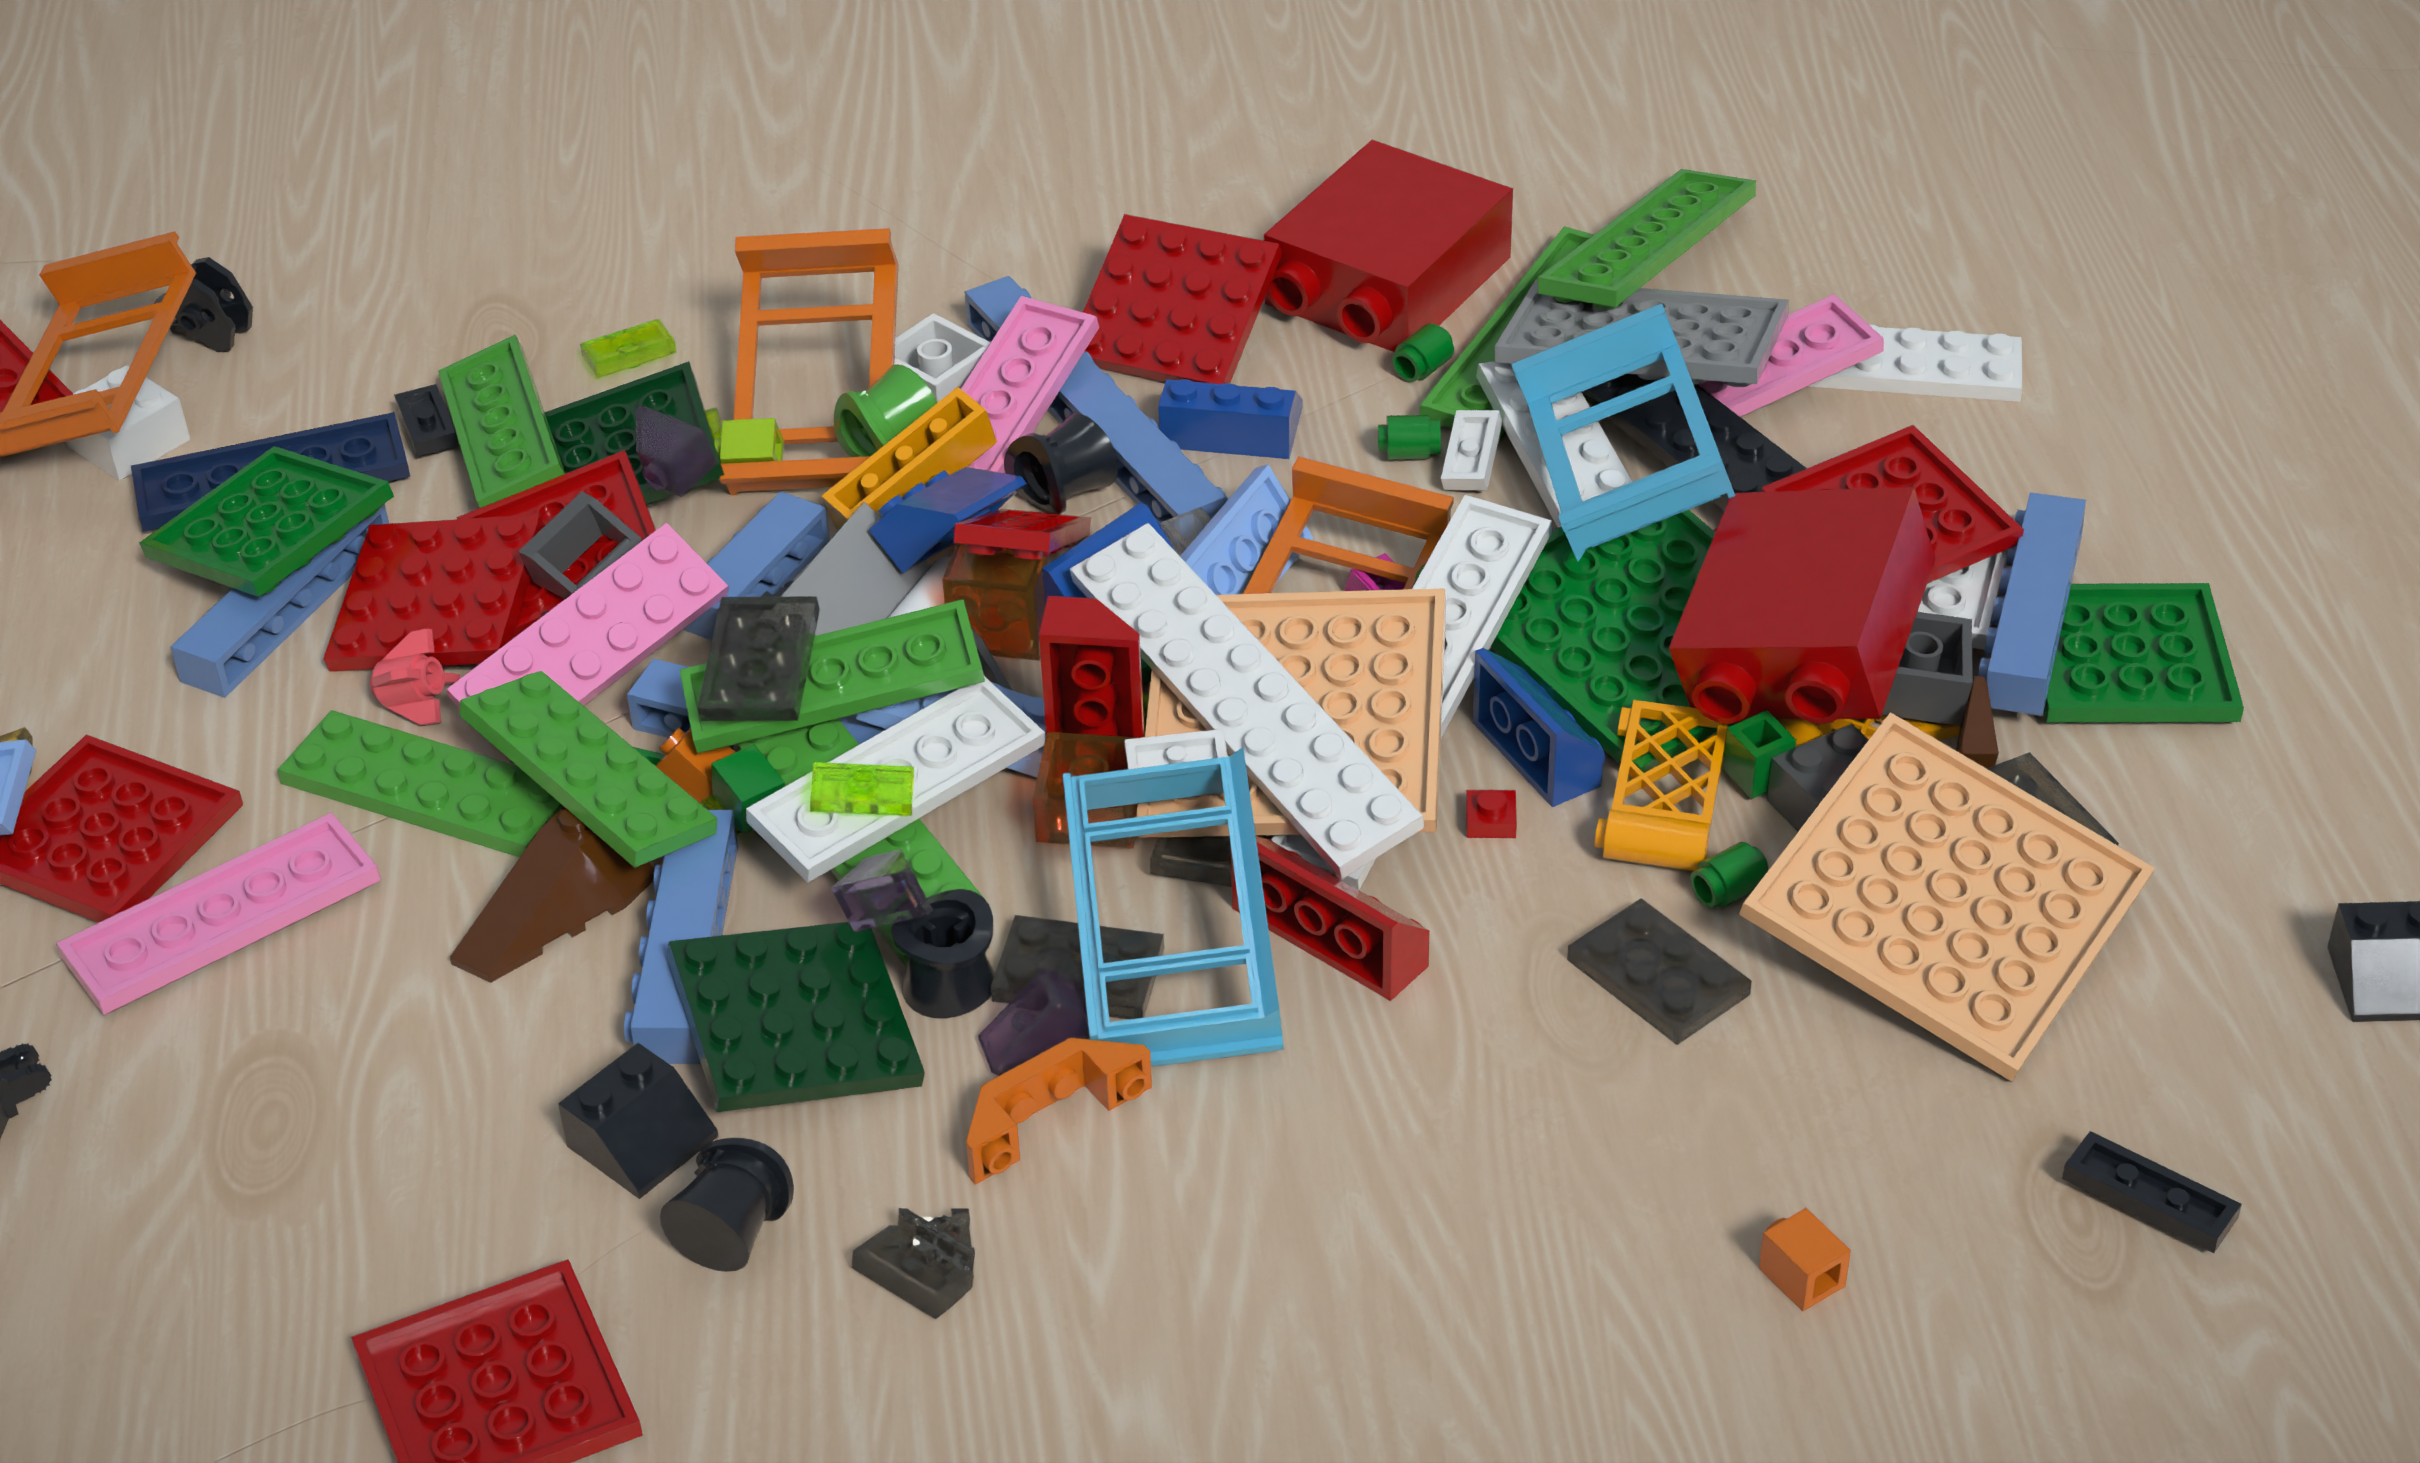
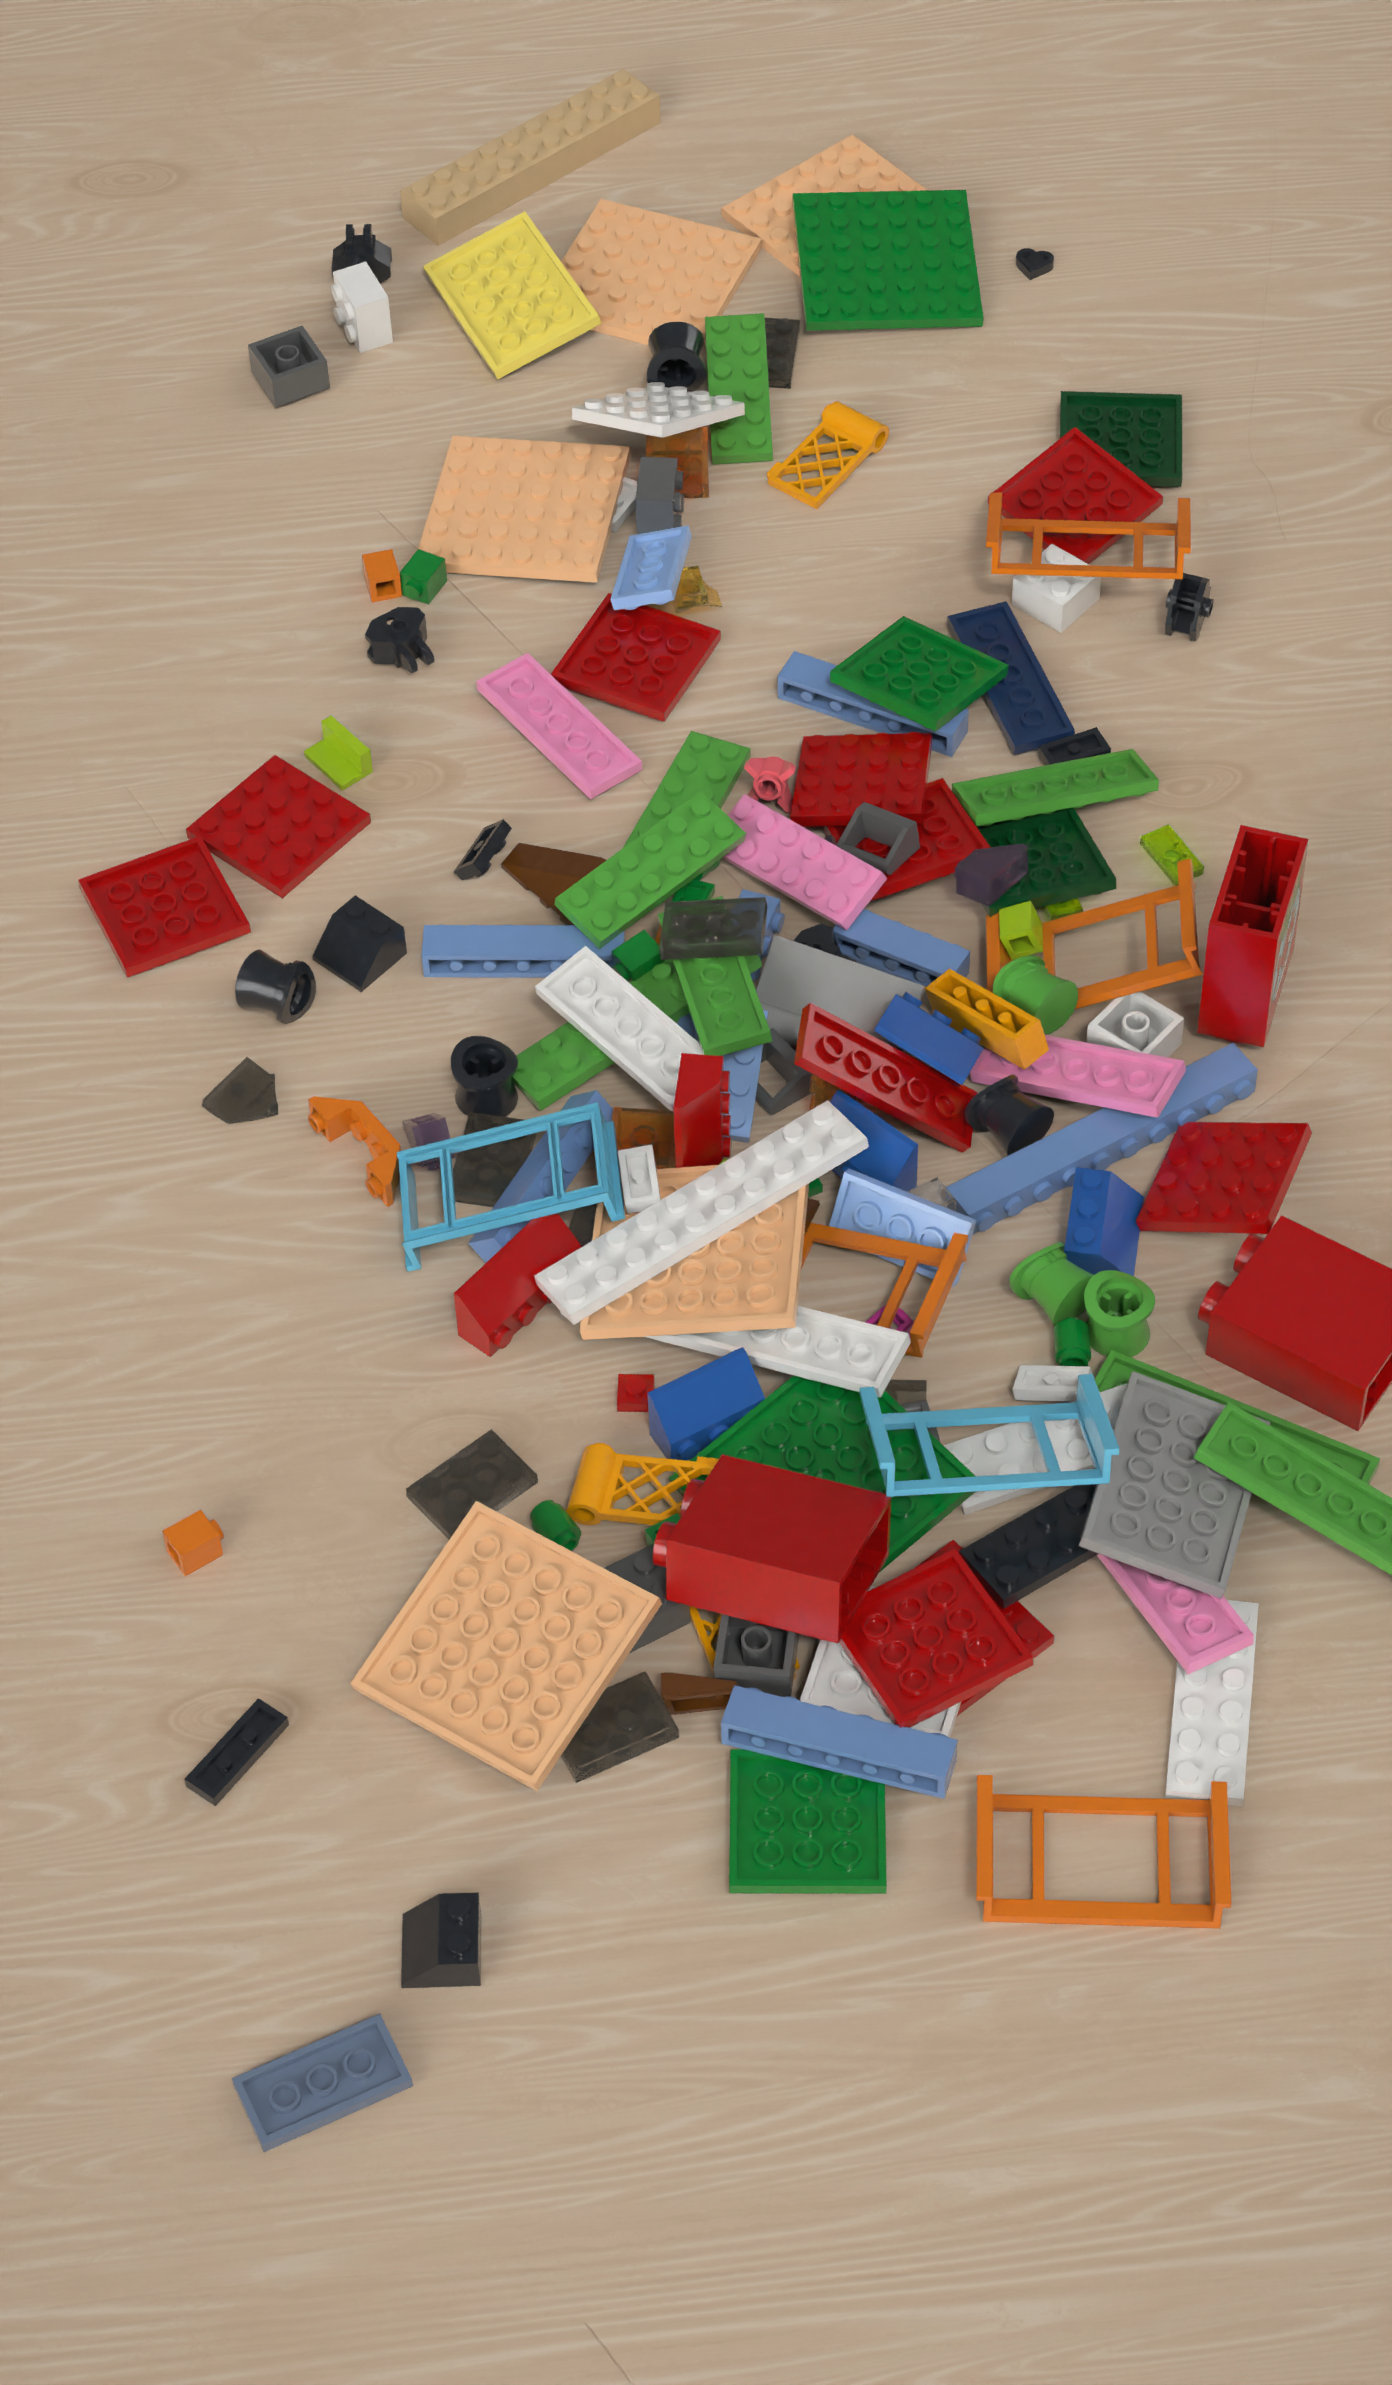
camera: 90 degrees right, 10 degrees up
dark green plate [667,920,925,1112] -> none
clear neon green plate [810,762,914,816] -> none
clear purple slope [831,849,933,932] -> none
green brick [1392,323,1454,382] -> none
none -> red plate [186,755,371,899]
none -> lime panel [304,715,373,790]
none -> black plate [454,819,512,881]
none -> medium blue brick [468,1090,618,1263]
none -> orange piece [976,1775,1232,1929]
none -> bright green hat [1009,1242,1094,1326]
none -> bright green hat [1084,1270,1155,1357]
none -> red brick [1197,825,1308,1047]

